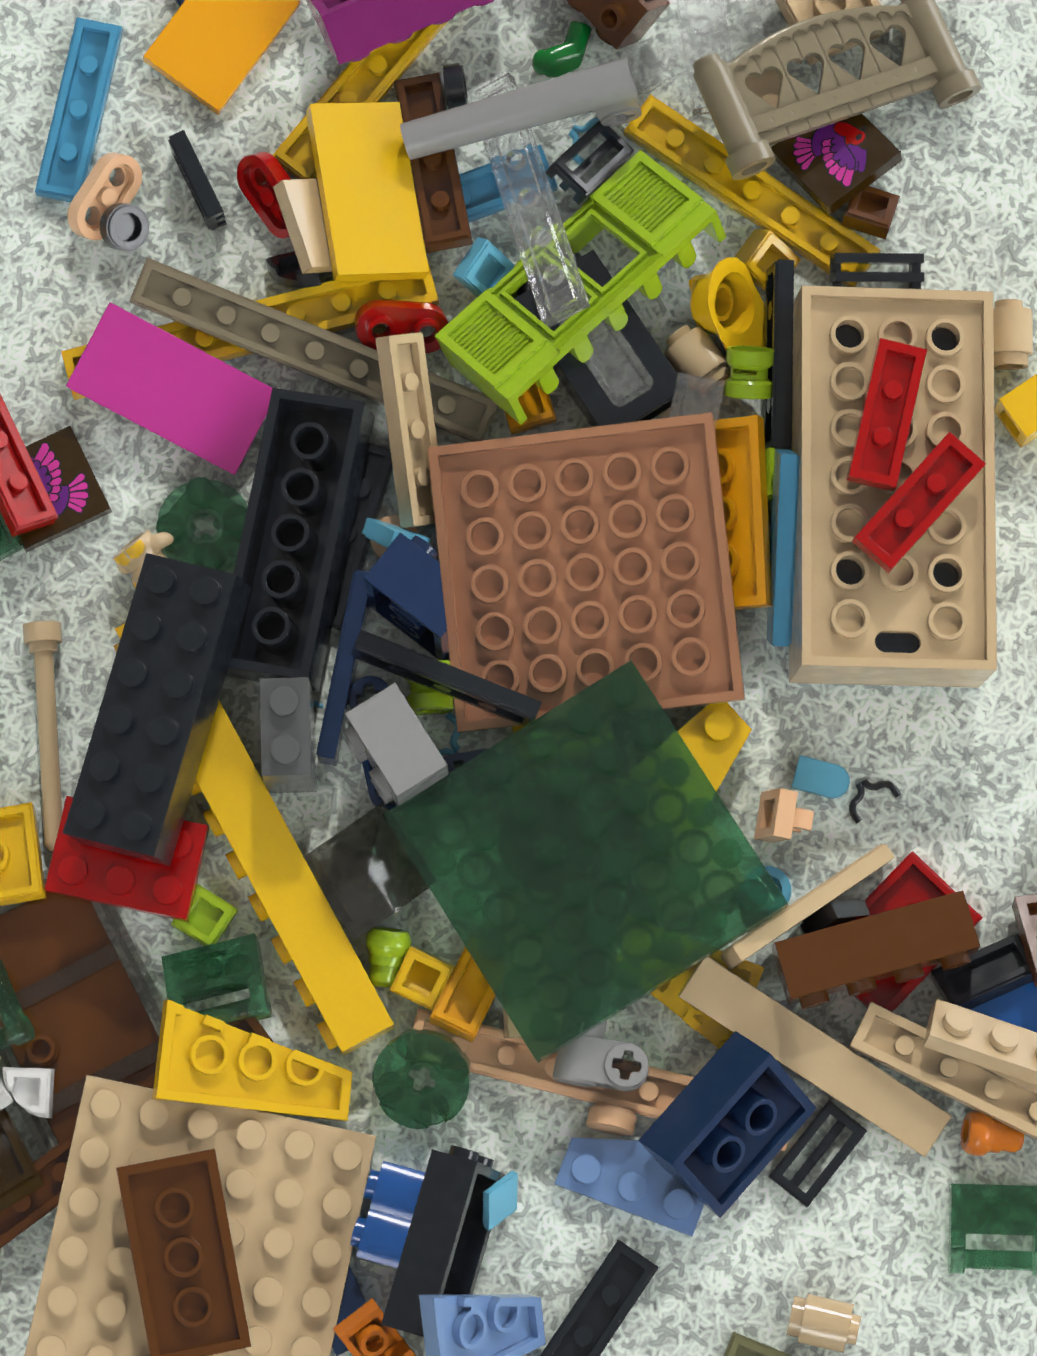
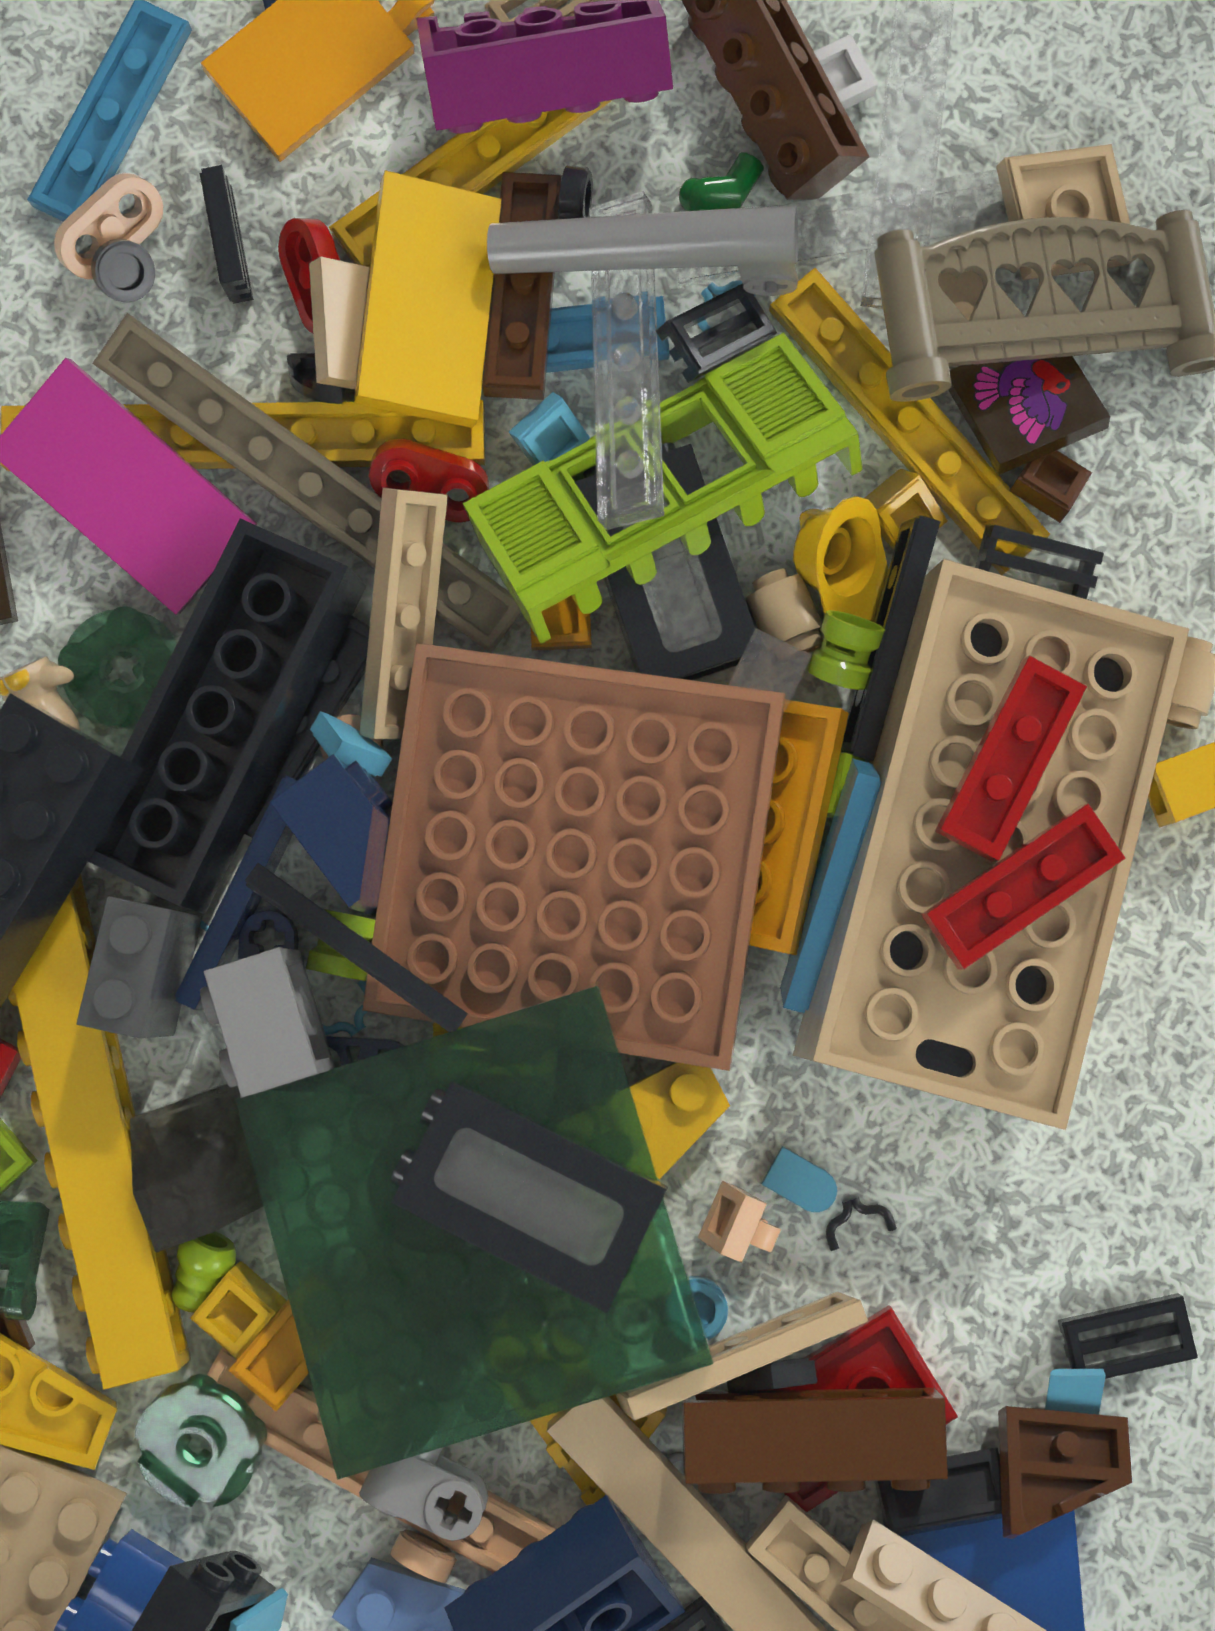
camera: 15 degrees right, 5 degrees up
none -> black piece [390,1081,669,1313]

